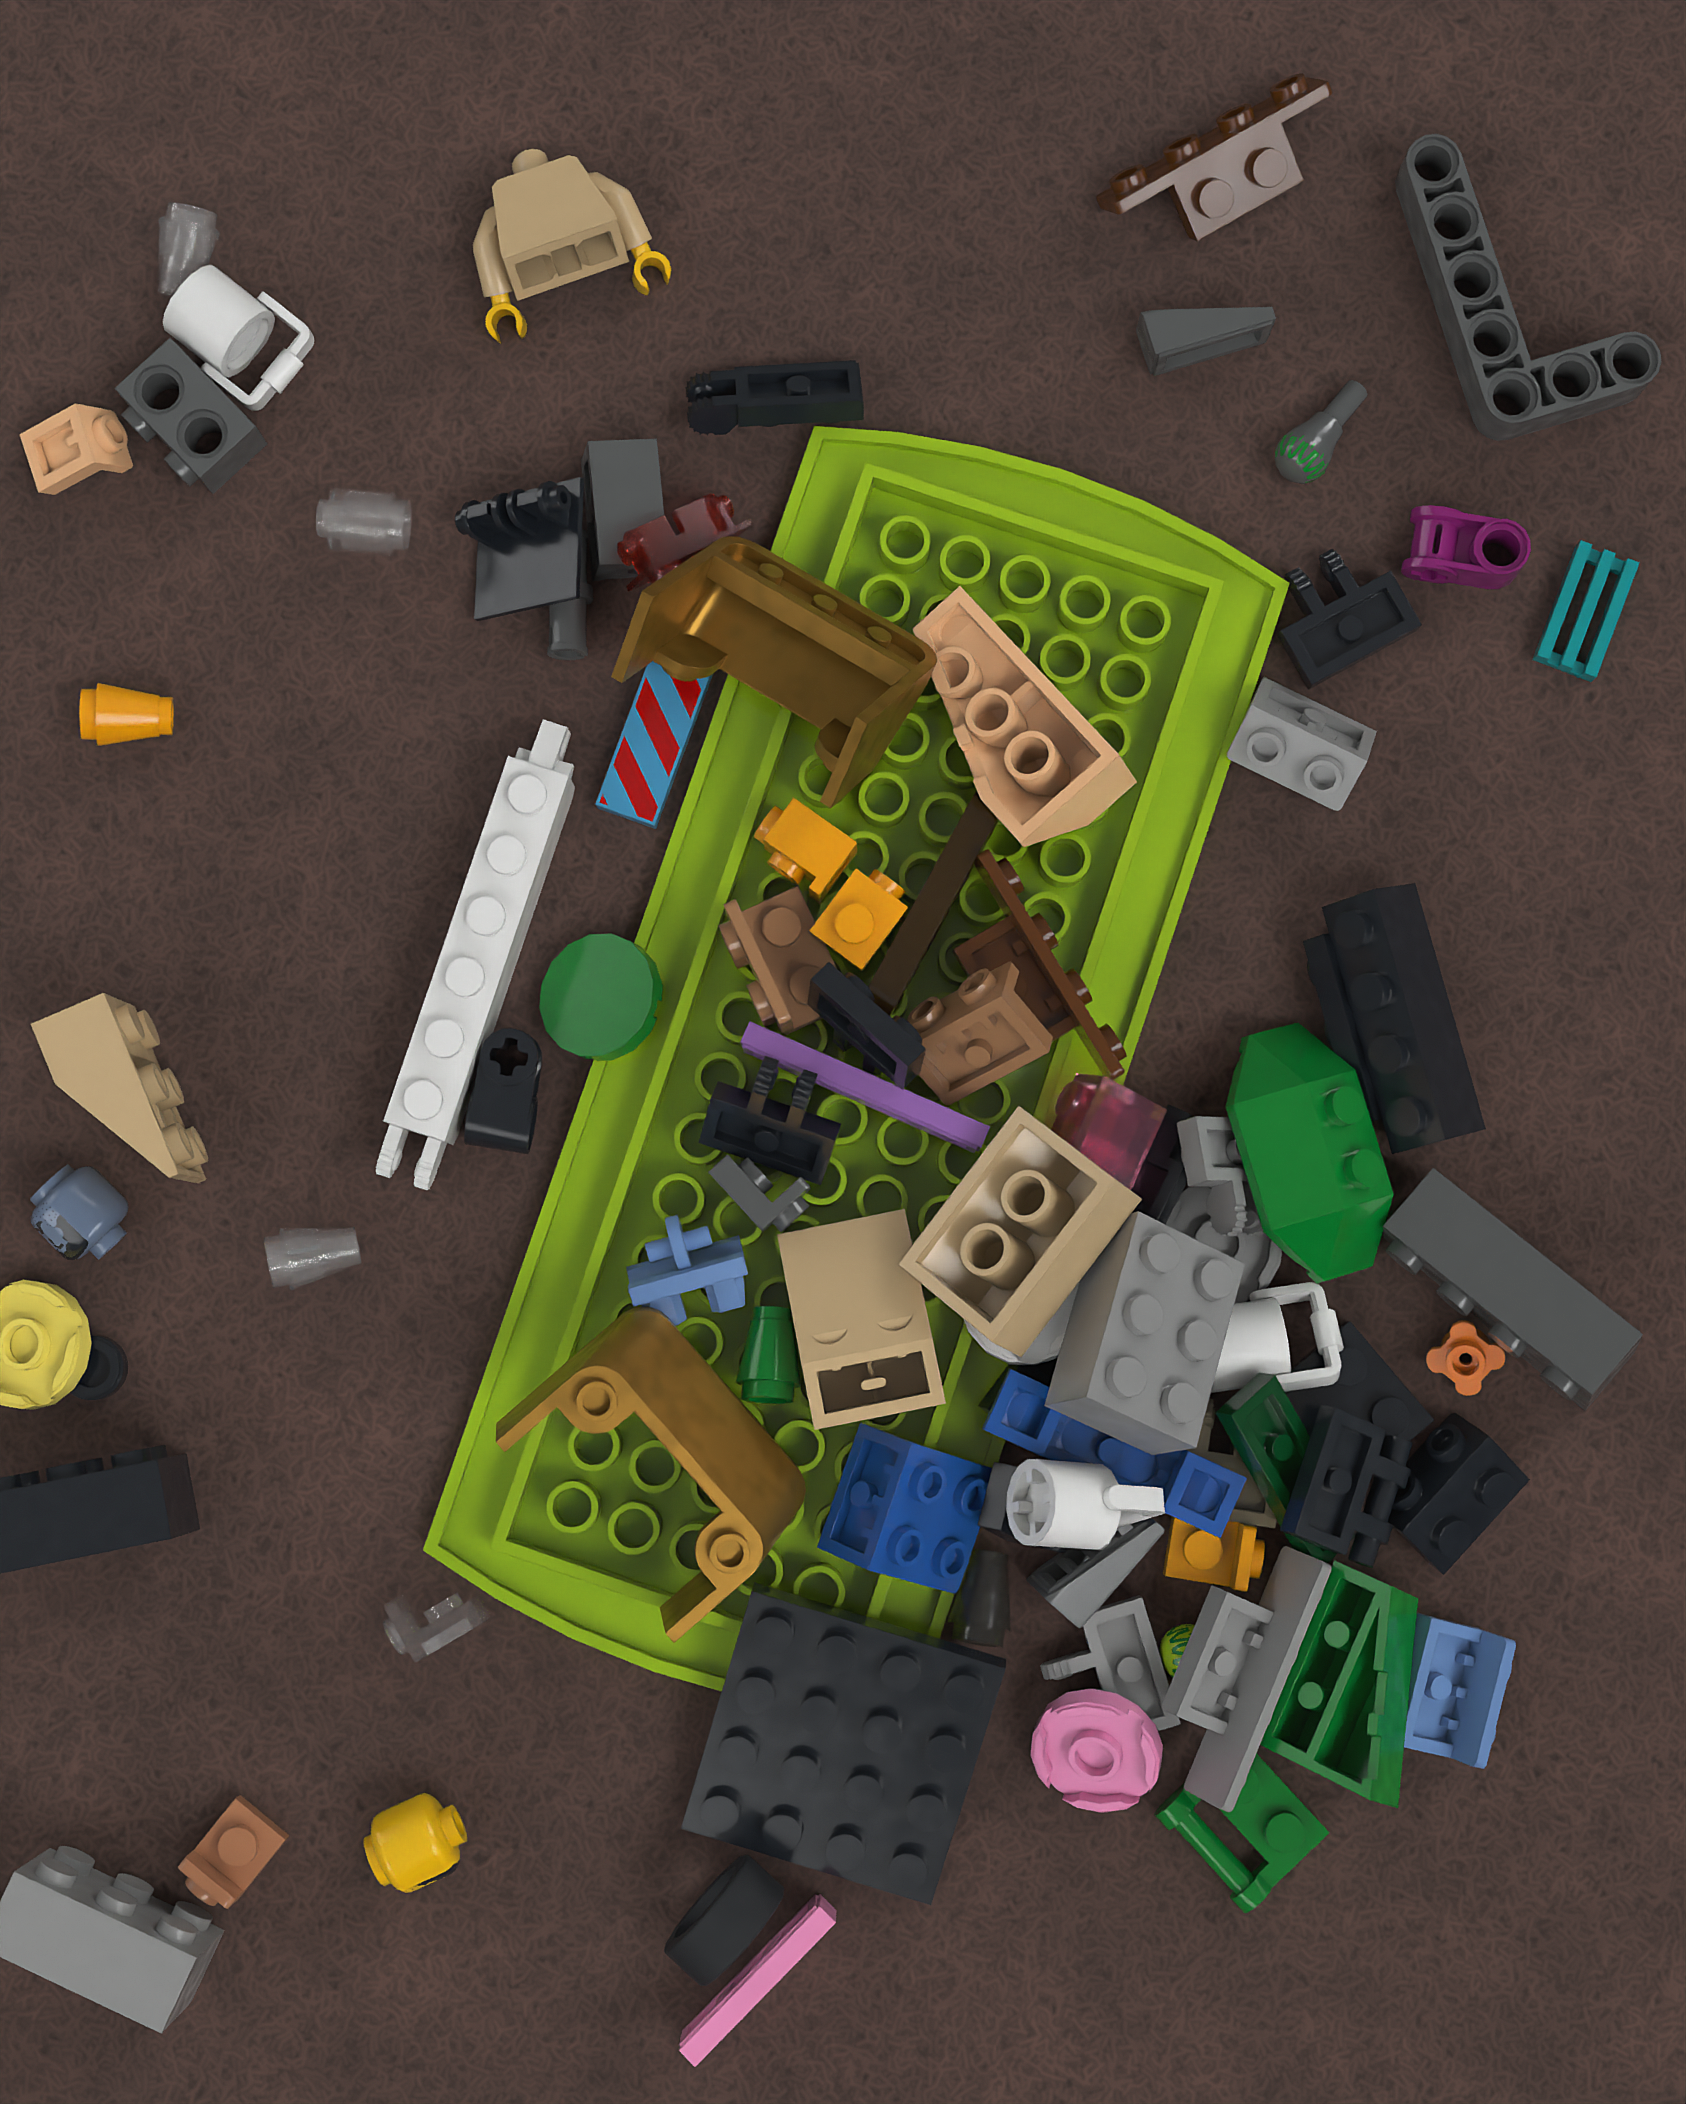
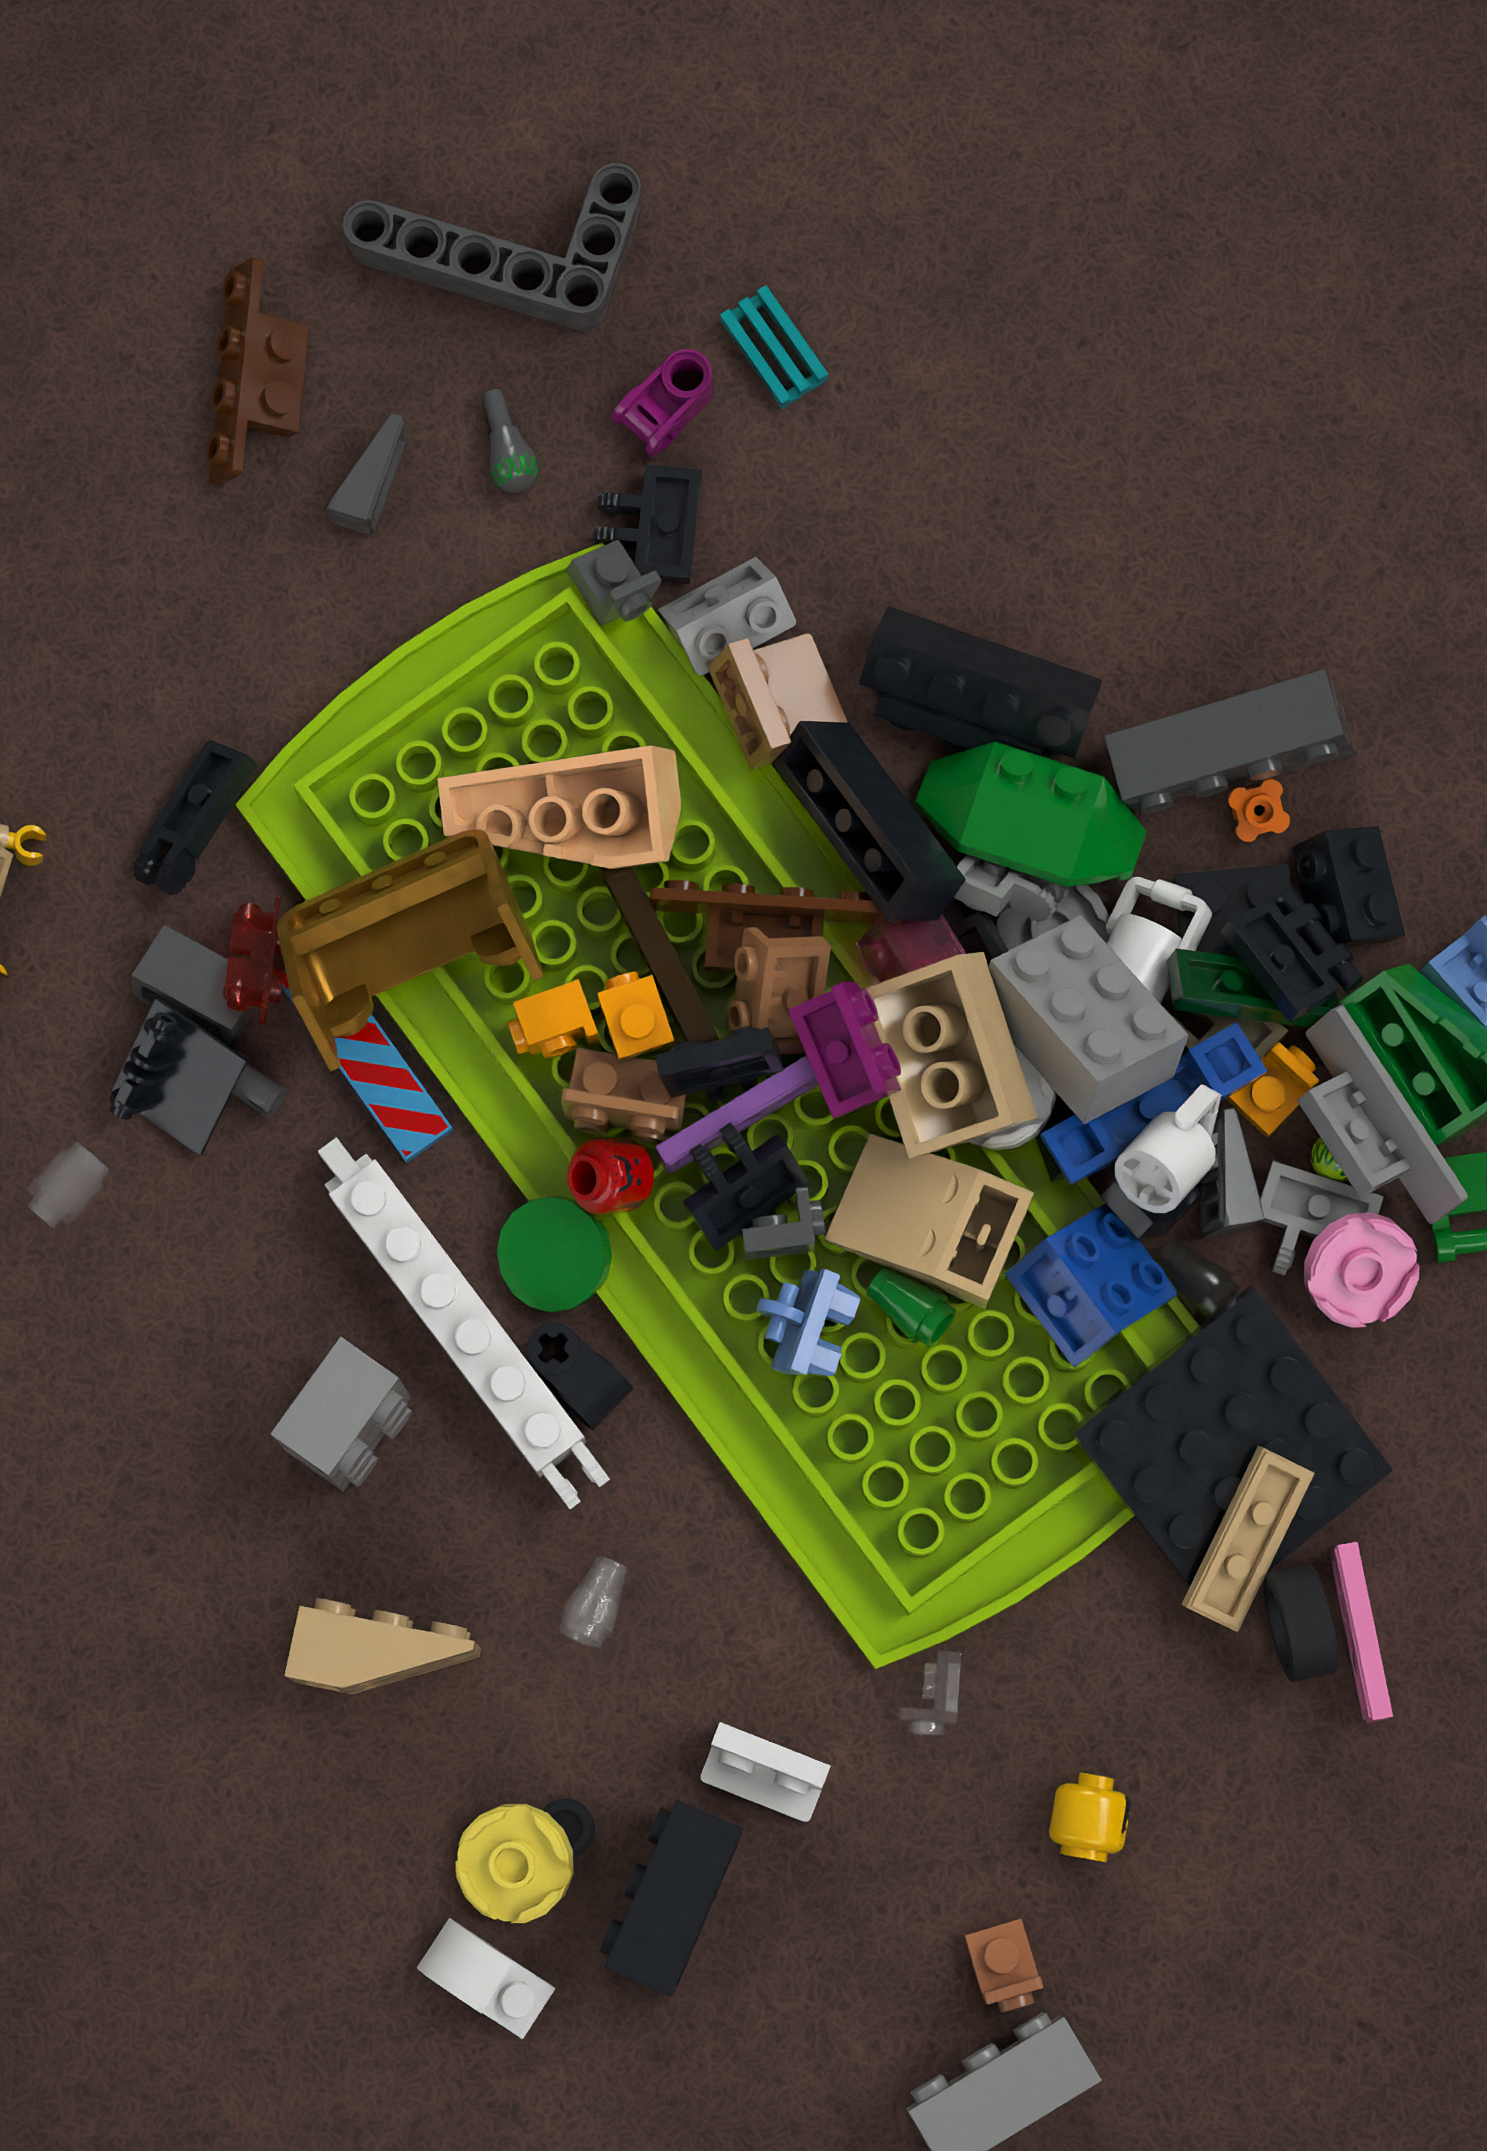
camera: 55 degrees left, 5 degrees down
sand blue head [30,1164,129,1260] -> none
light orange cone [79,683,174,746] -> none
pearl gold windscreen [496,1307,806,1643] -> none
none -> light grey brick [271,1337,412,1492]
none -> dark grey bracket [566,540,662,626]
none -> red head [567,1137,654,1215]
none -> white bracket [701,1722,831,1822]
none -> bracket [708,634,848,770]
none -> black brick [773,721,966,921]
none -> magenta bracket [788,982,901,1118]
none -> tan tile [1181,1446,1314,1632]

